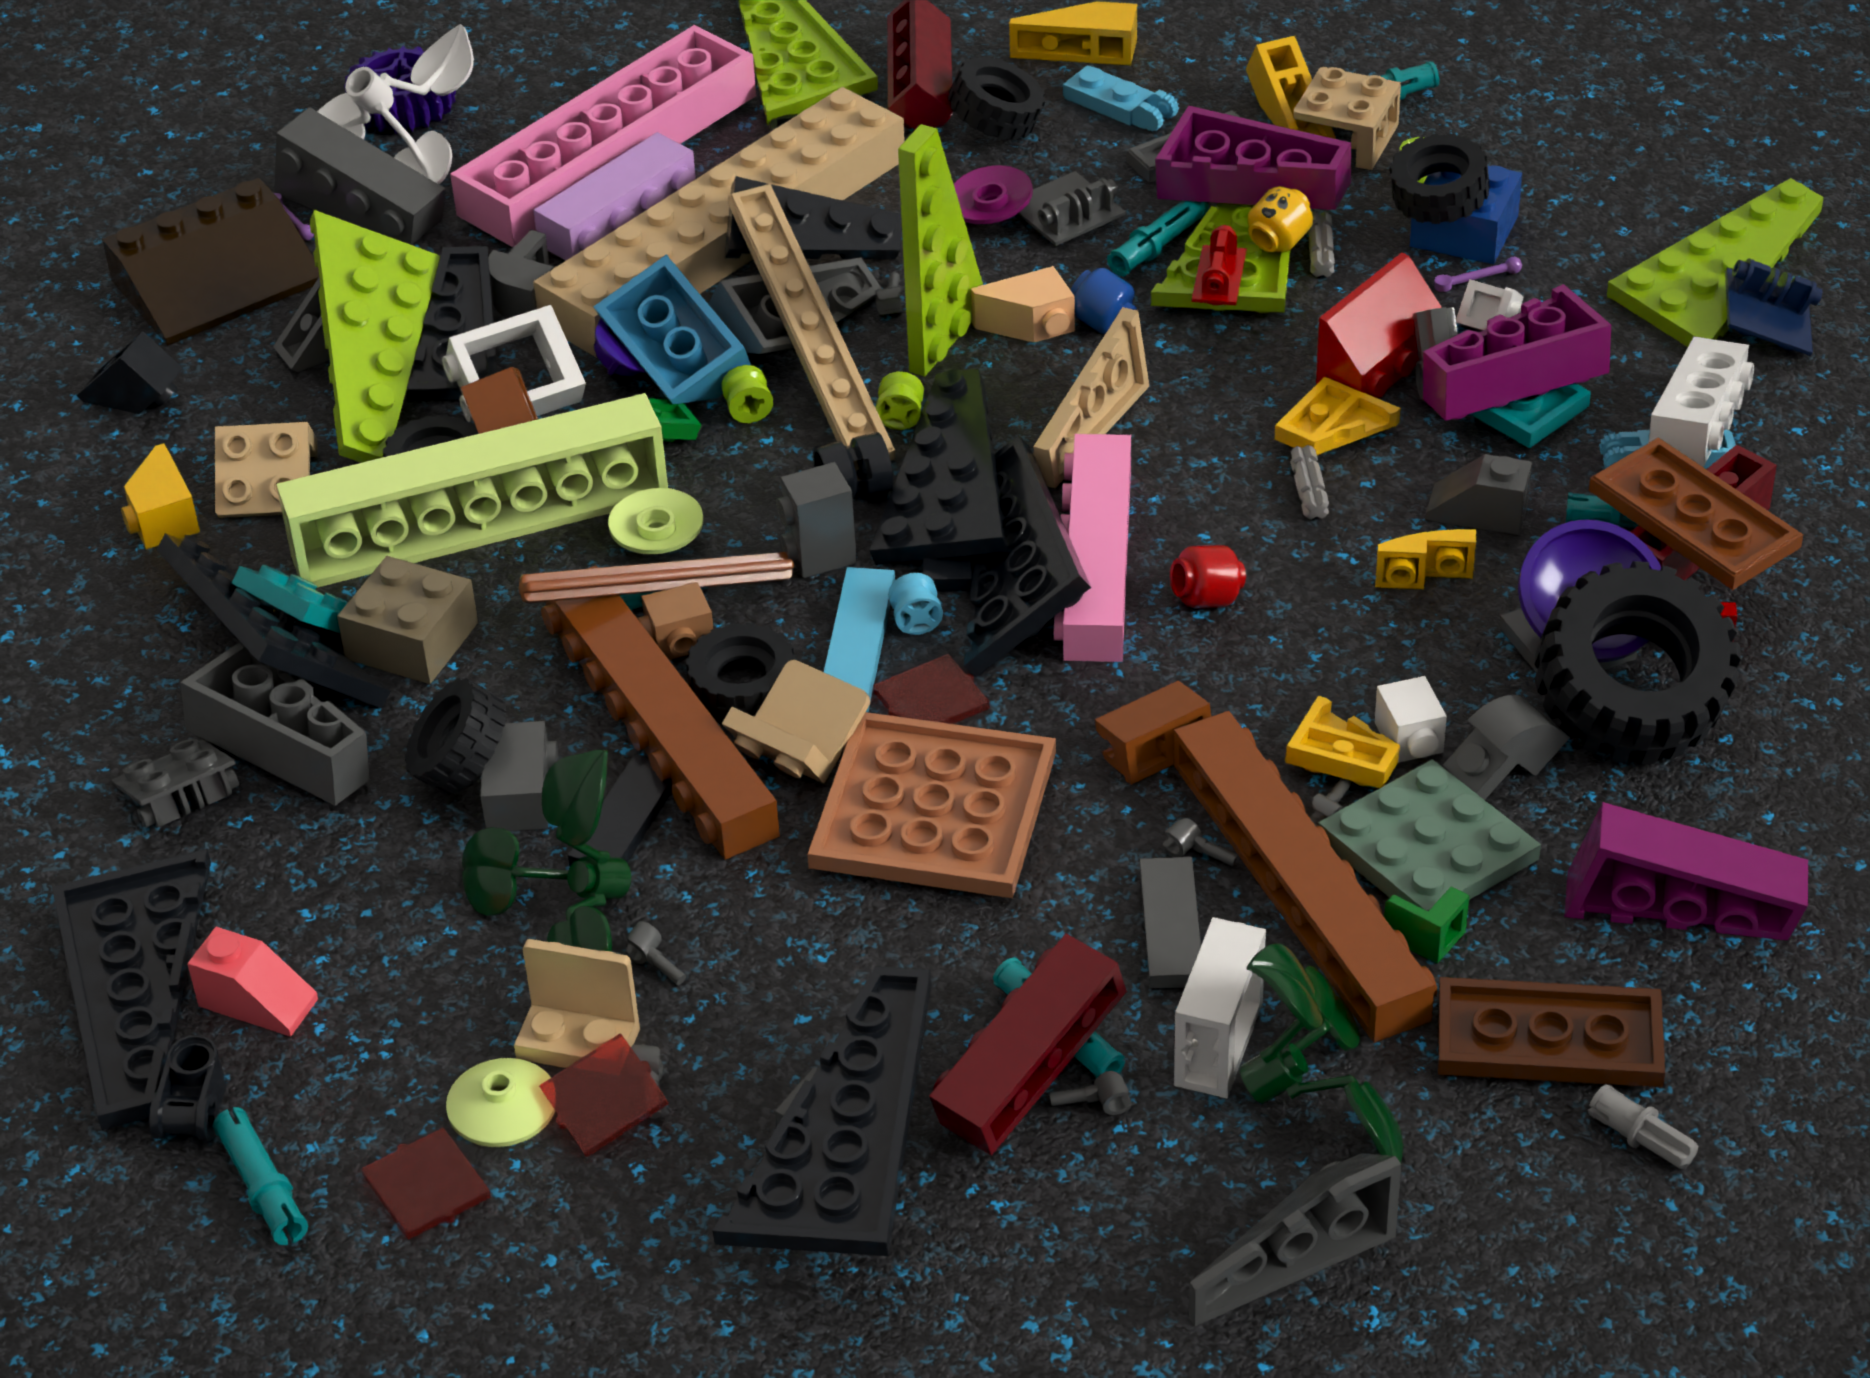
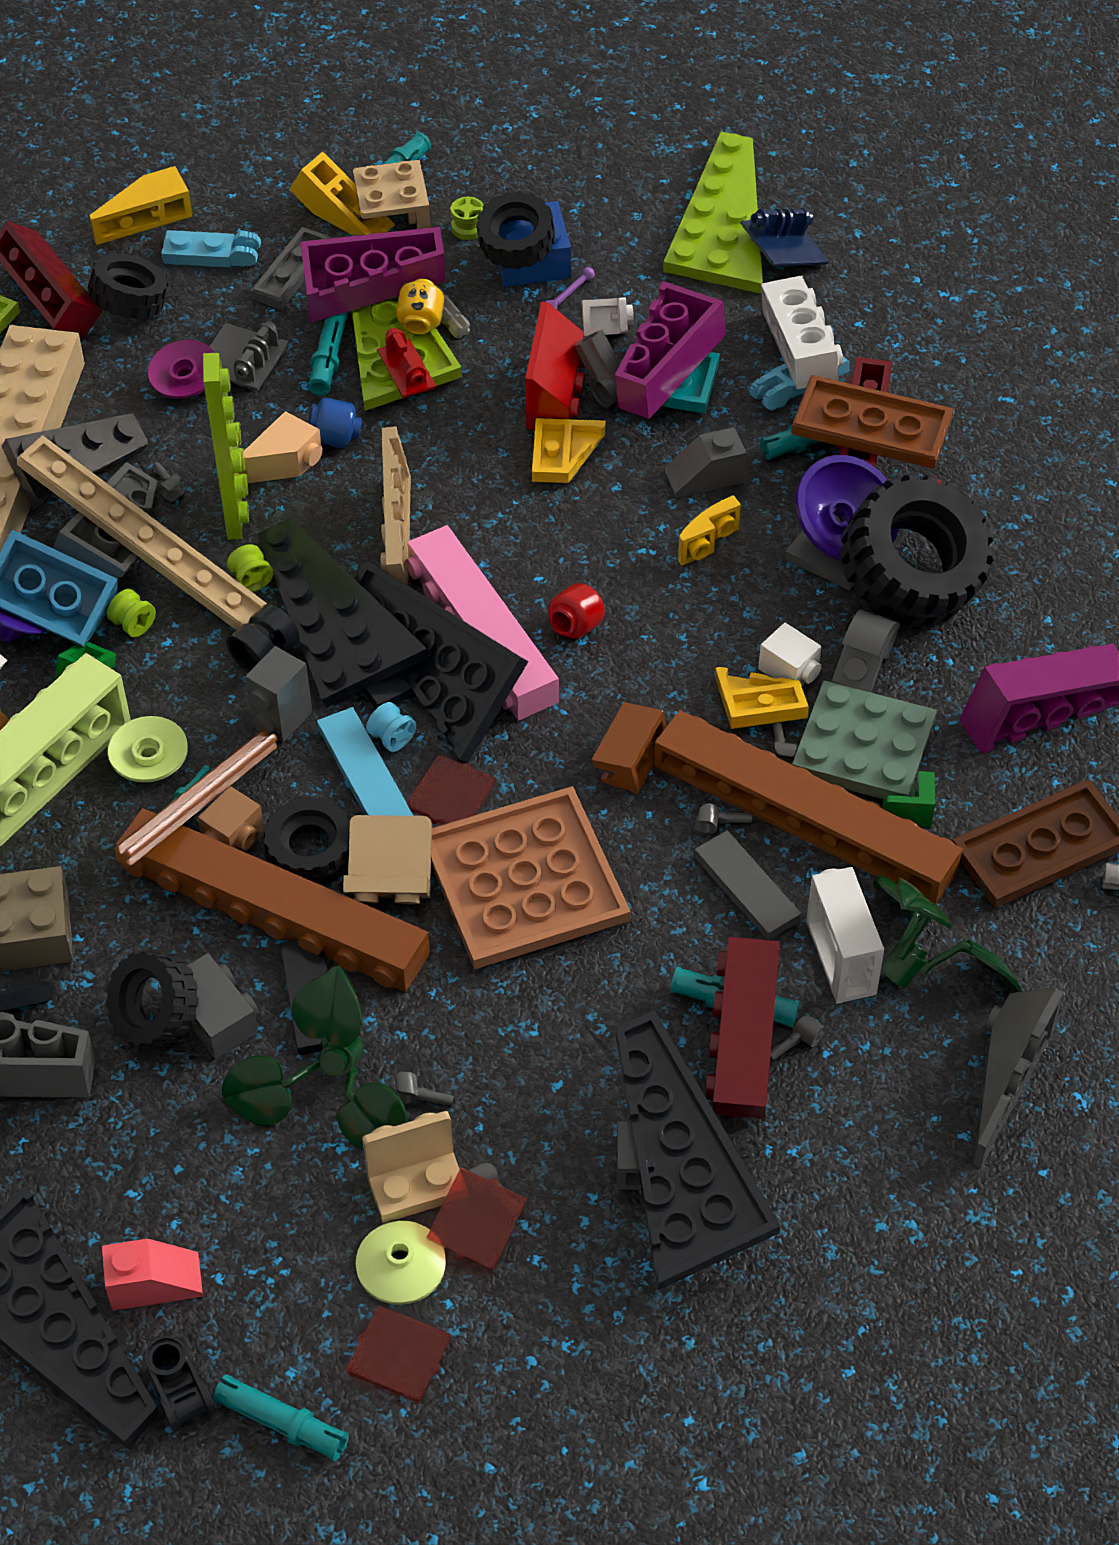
camera: 35 degrees left, 10 degrees up
light grey axle [1290,445,1329,520] -> none

